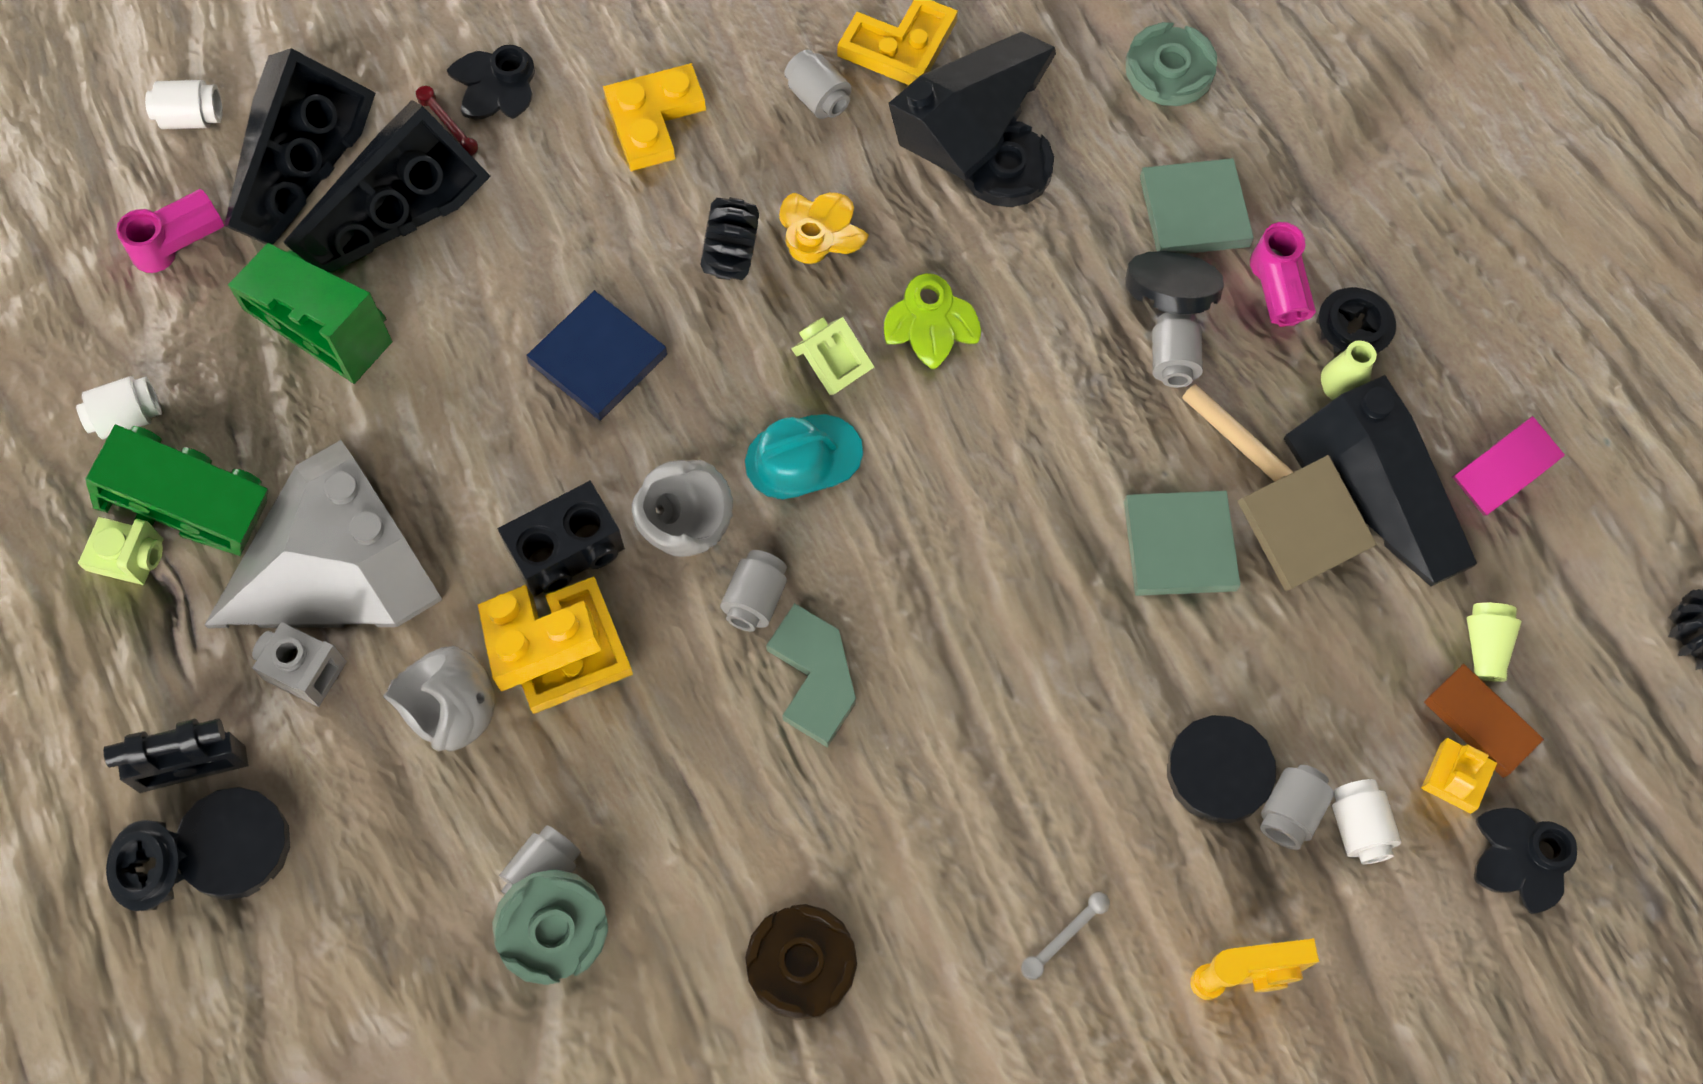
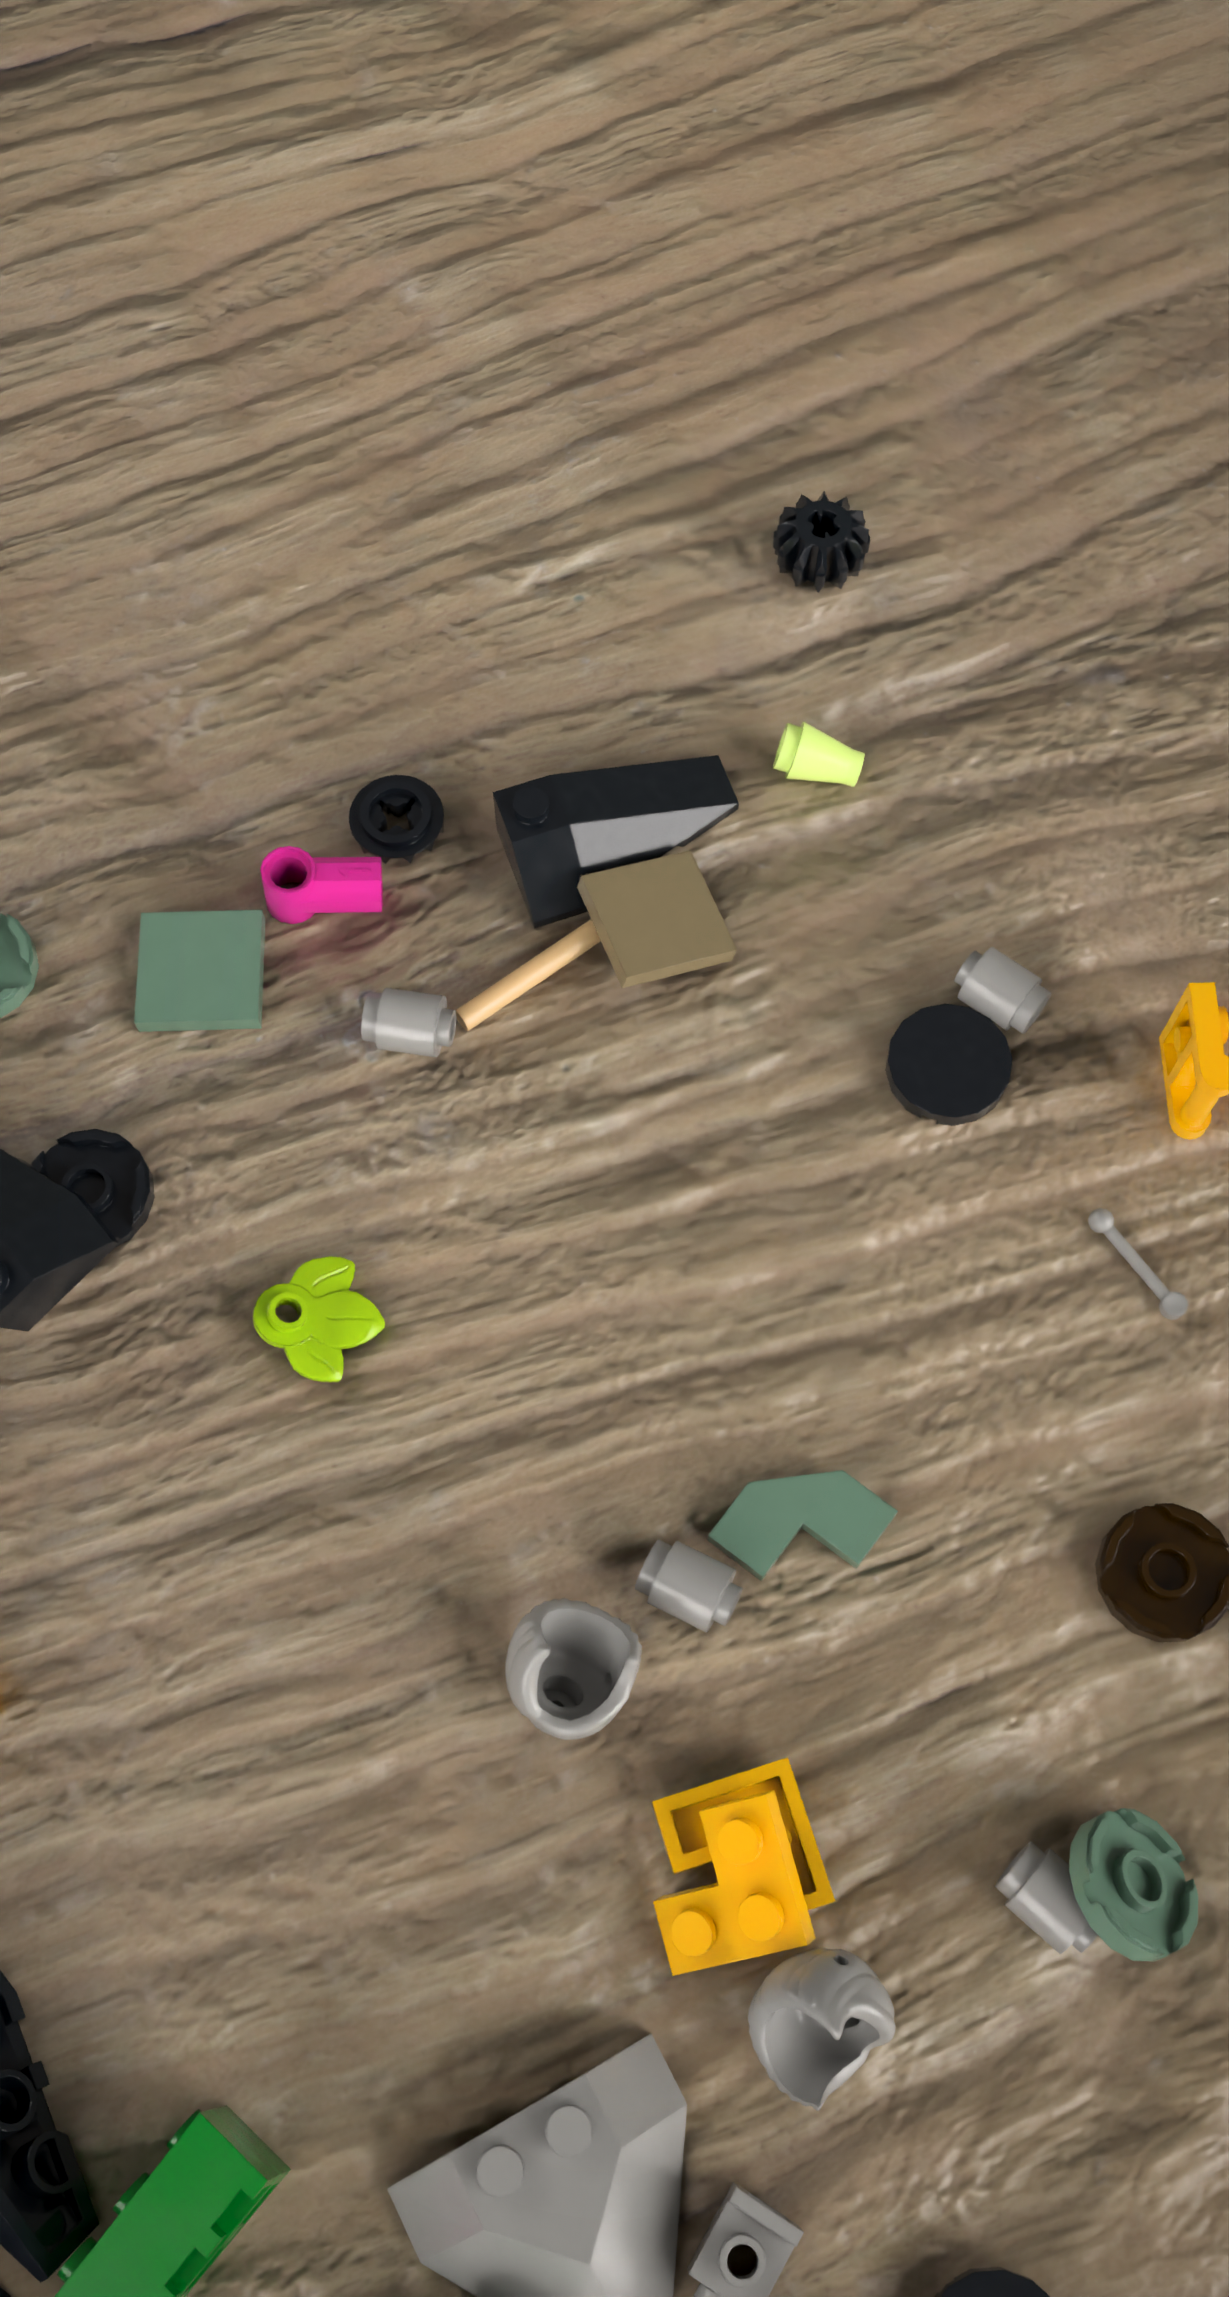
camera: 80 degrees left, 0 degrees up
black brick [497,480,625,597] -> none
dark blue tile [526,290,667,421] -> none
black gear [700,197,759,281] -> none
teal piece [745,414,863,500] -> none
yellow plate [779,192,869,264] -> none
yellowish green bracket [791,317,874,395] -> none
sand green tile [1124,491,1240,596] -> none
black tile [1125,251,1224,314] -> none
yellowish green cone [1321,341,1377,400] -> none
white brick [1332,779,1402,865] -> none
yellow tile [1421,738,1497,814] -> none
dark orange tile [1424,663,1544,778] -> none
dark pink slope [1452,416,1565,516] -> none
black plate [1474,808,1577,914] -> none

